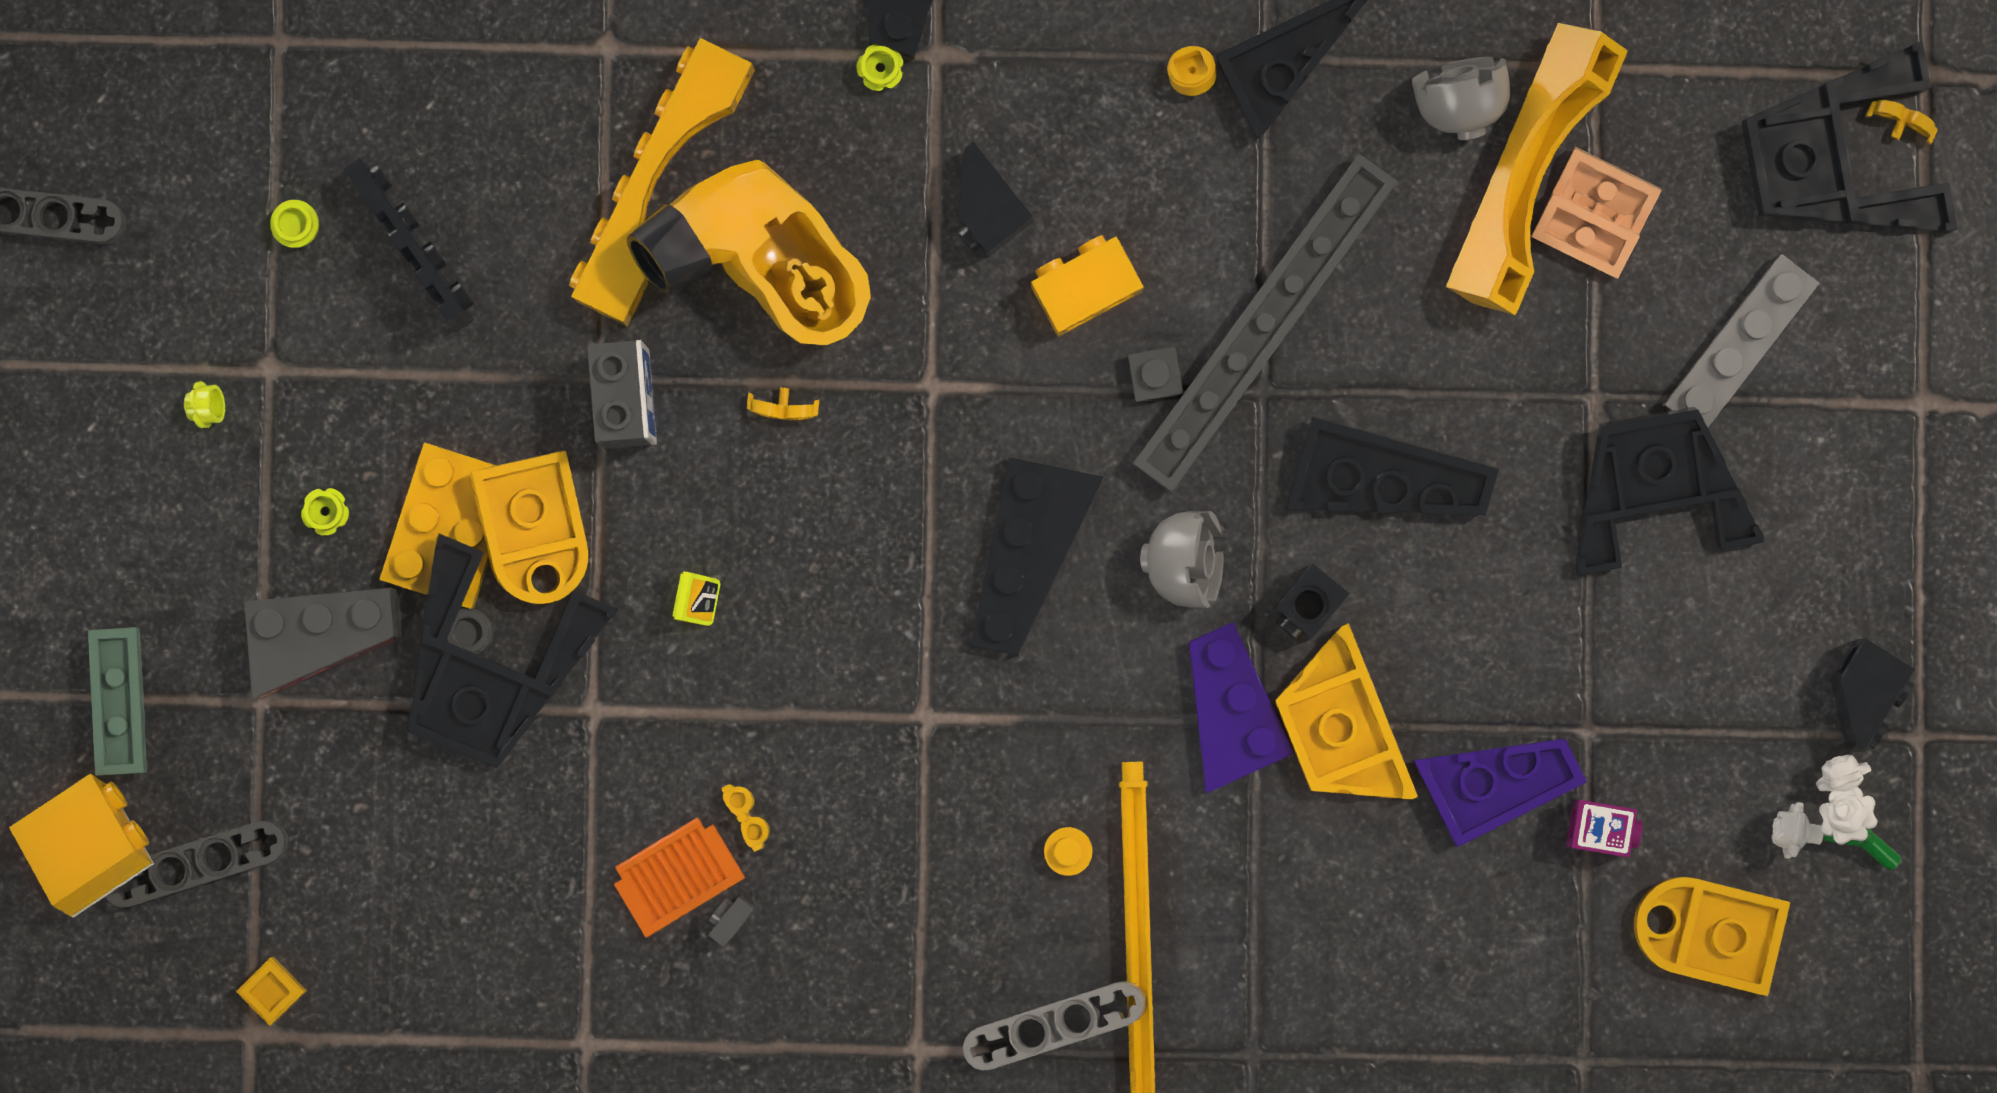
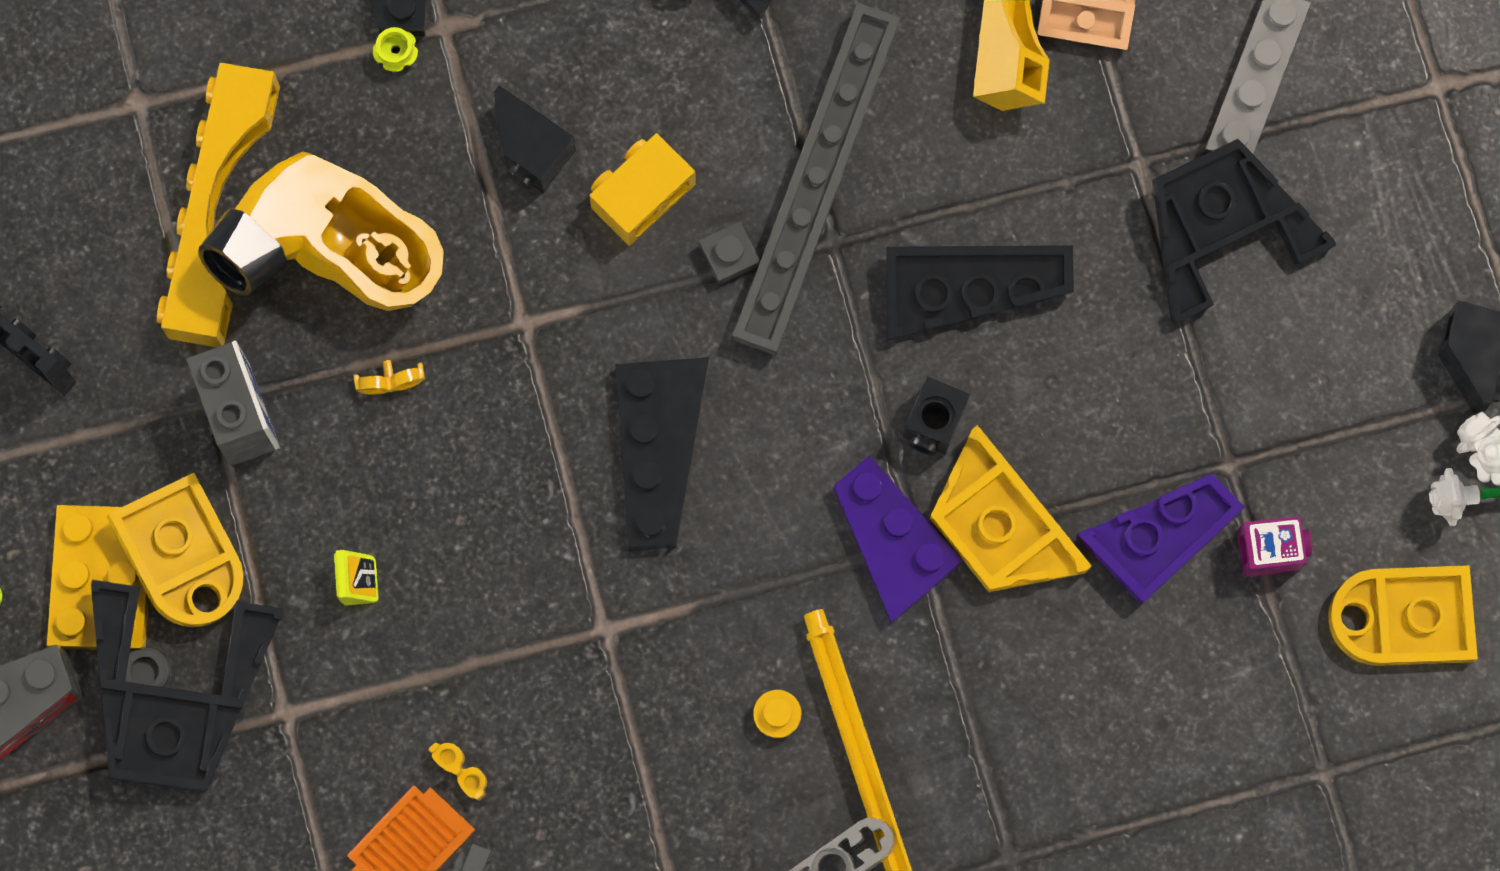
camera: 20 degrees left, 10 degrees down
light grey cylinder [1140,511,1224,608] -> none

